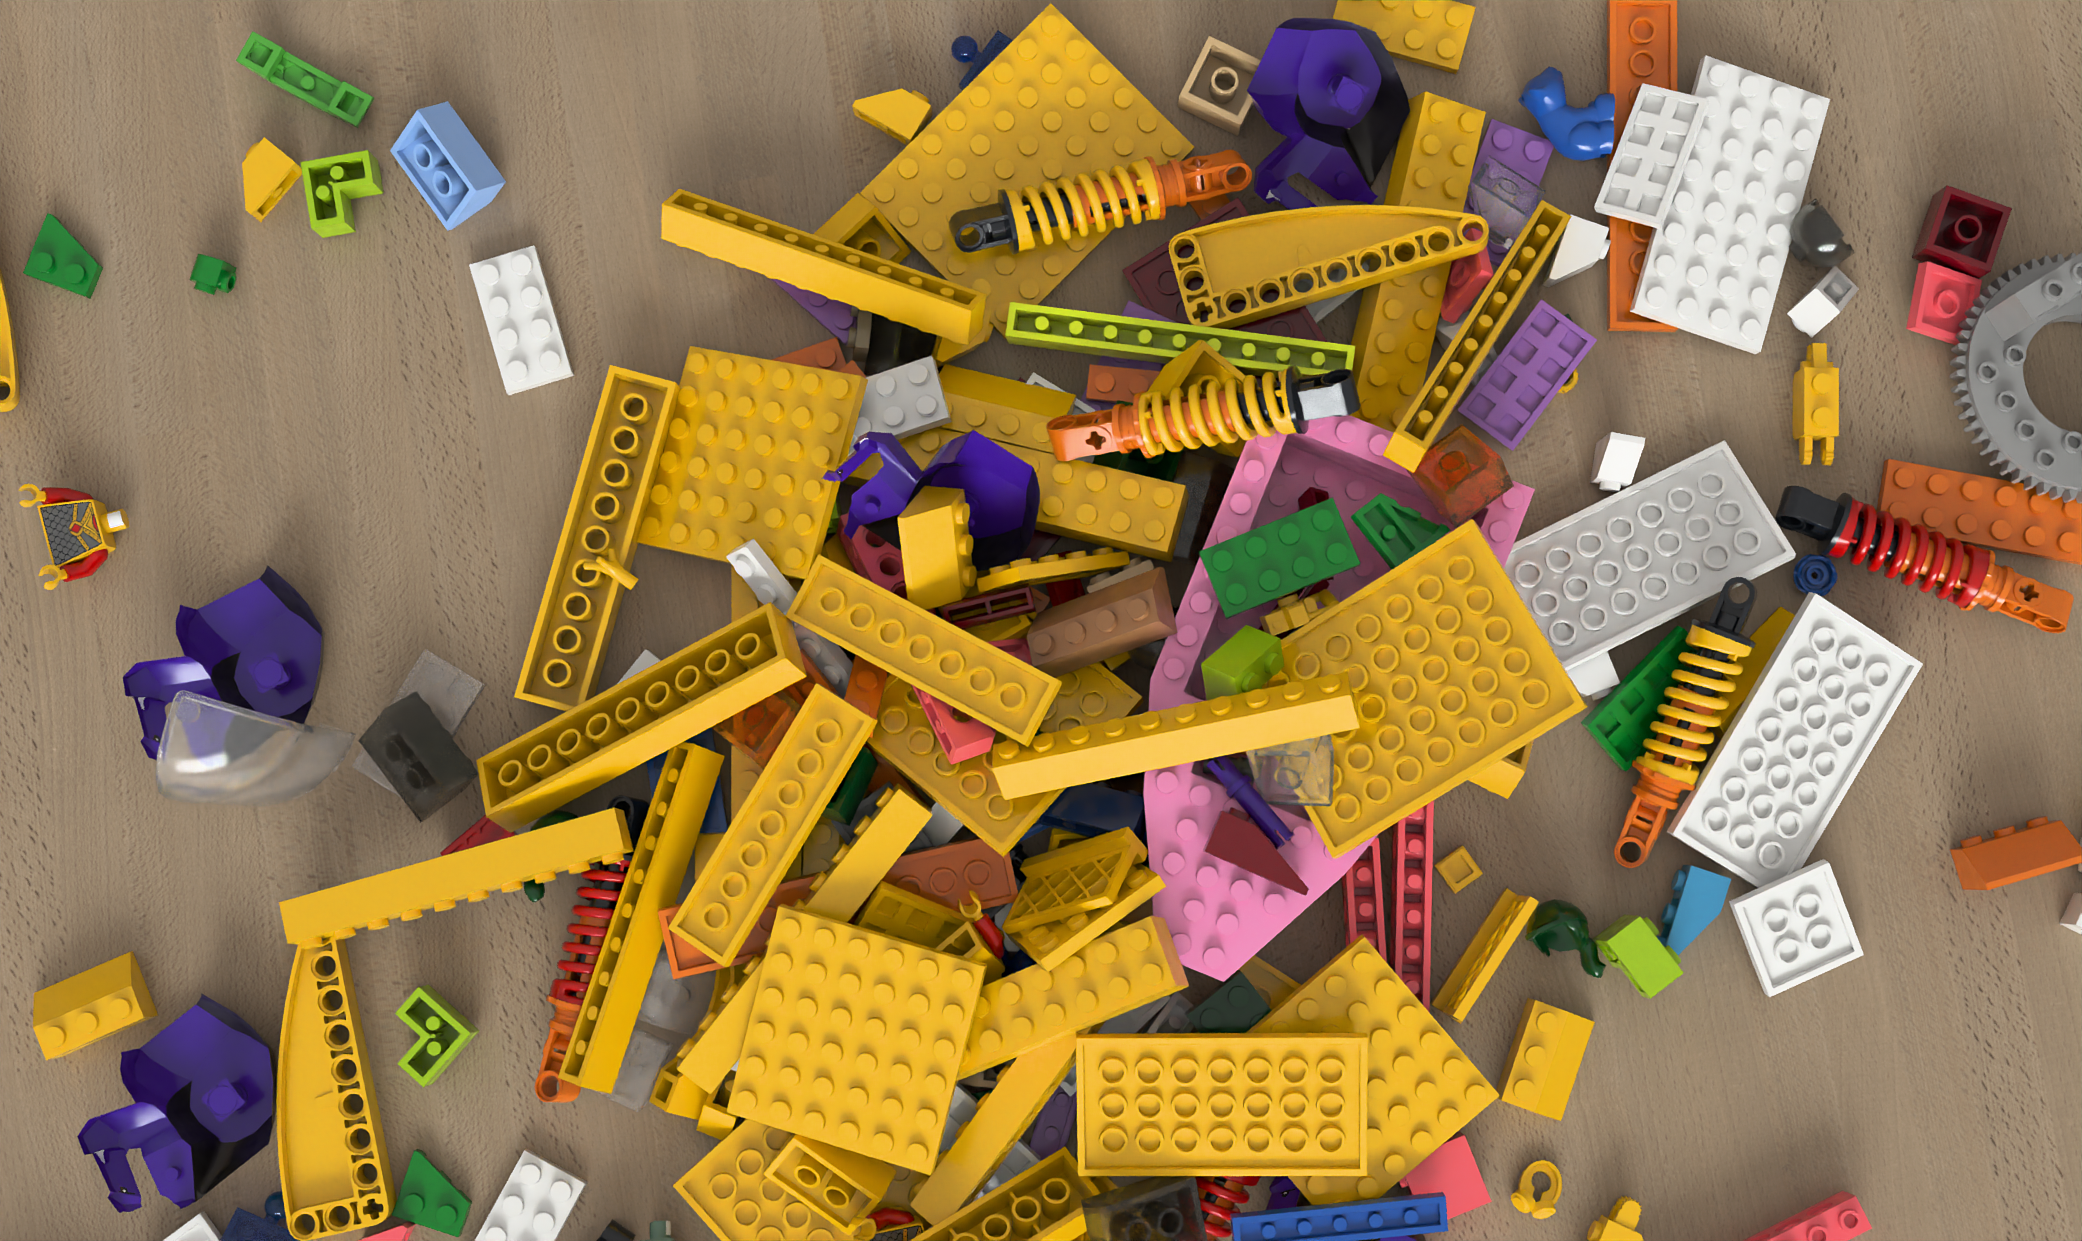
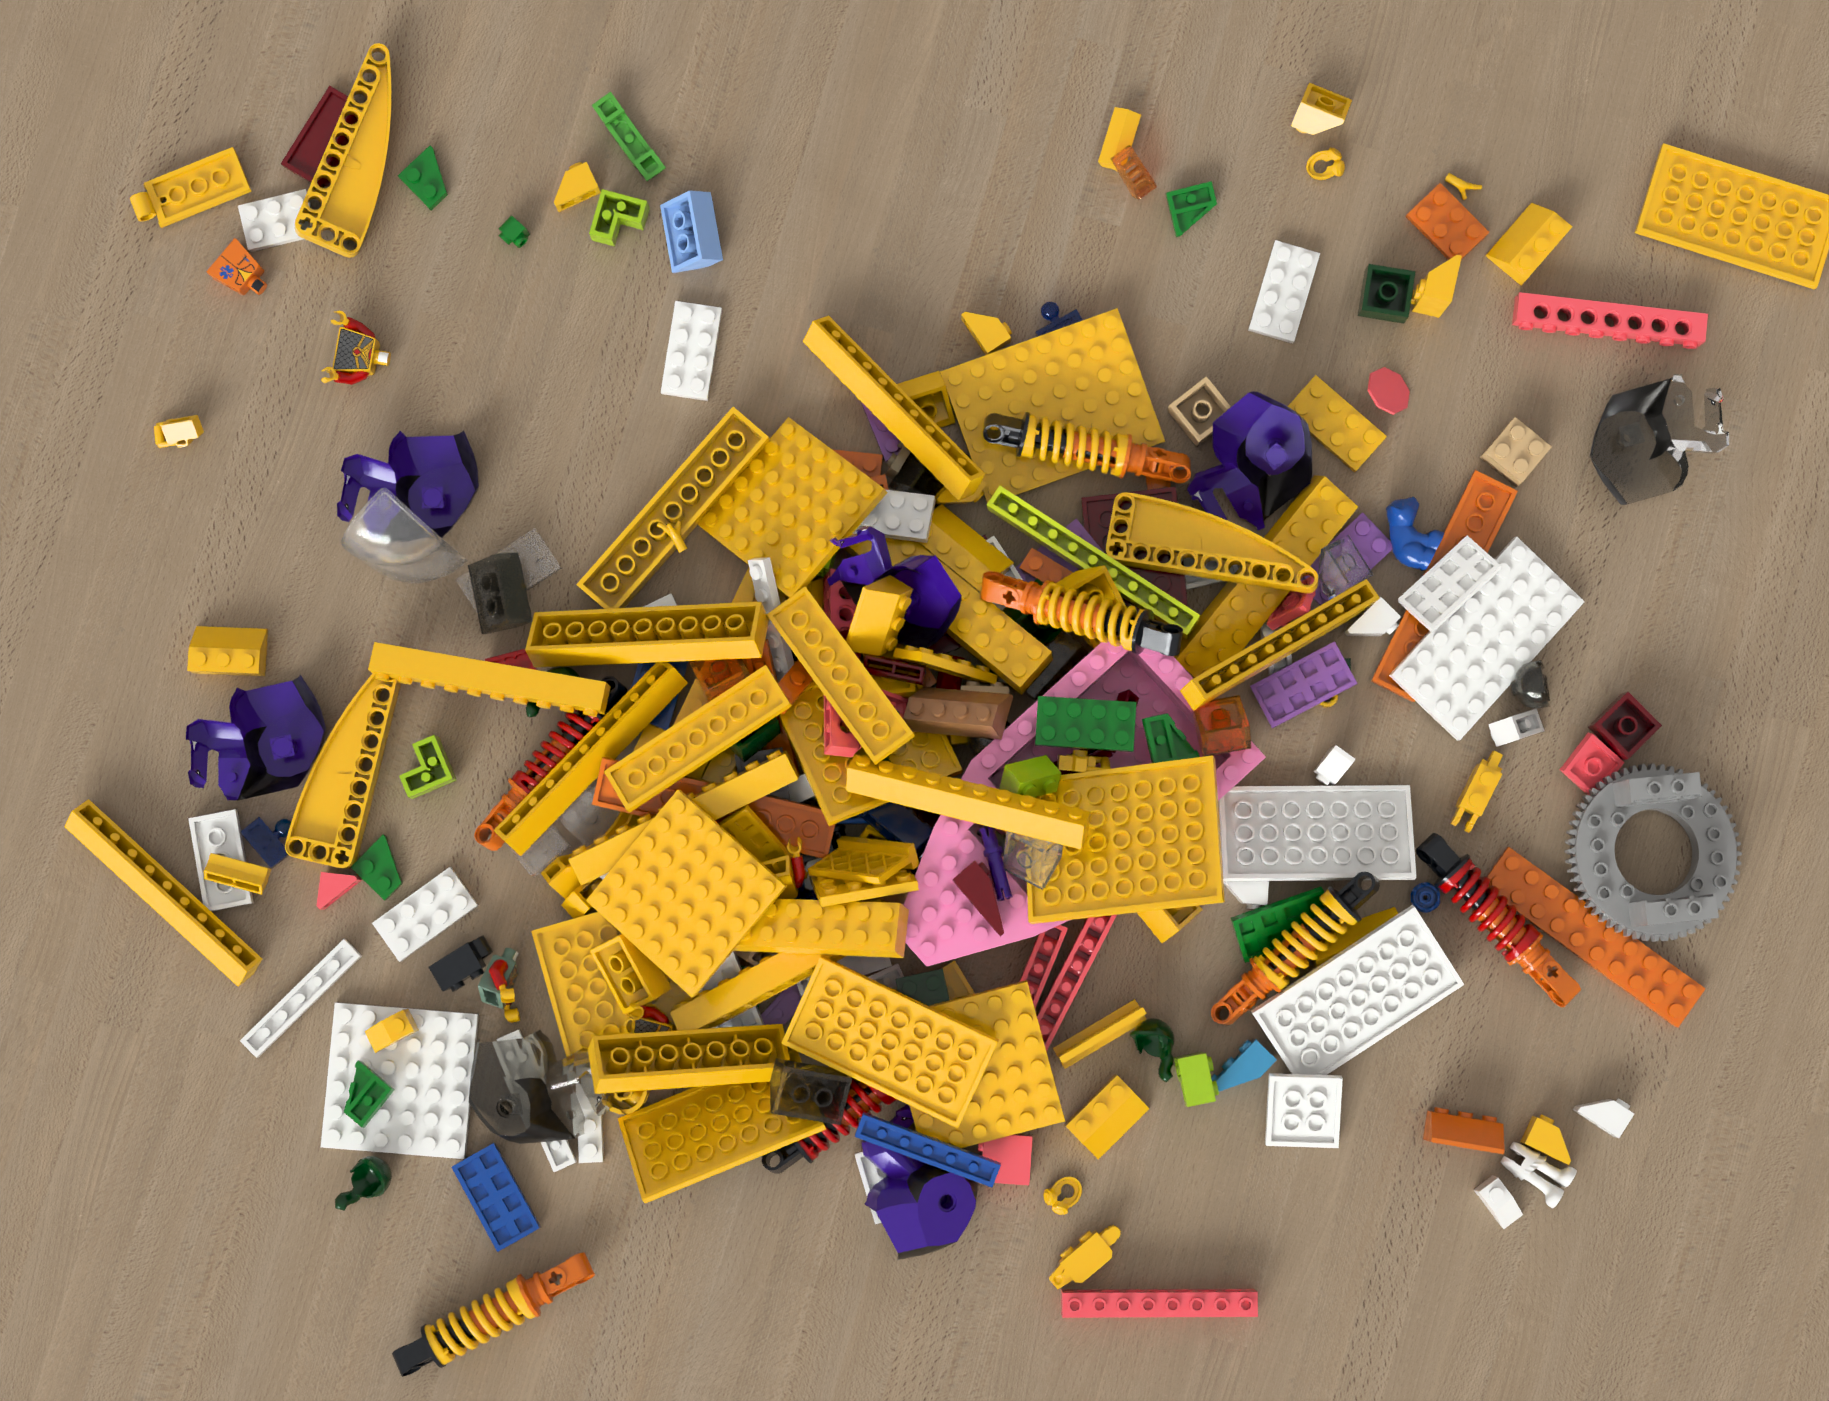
camera: 30 degrees right, 0 degrees up
yellow tile [1433,845,1483,894] -> none

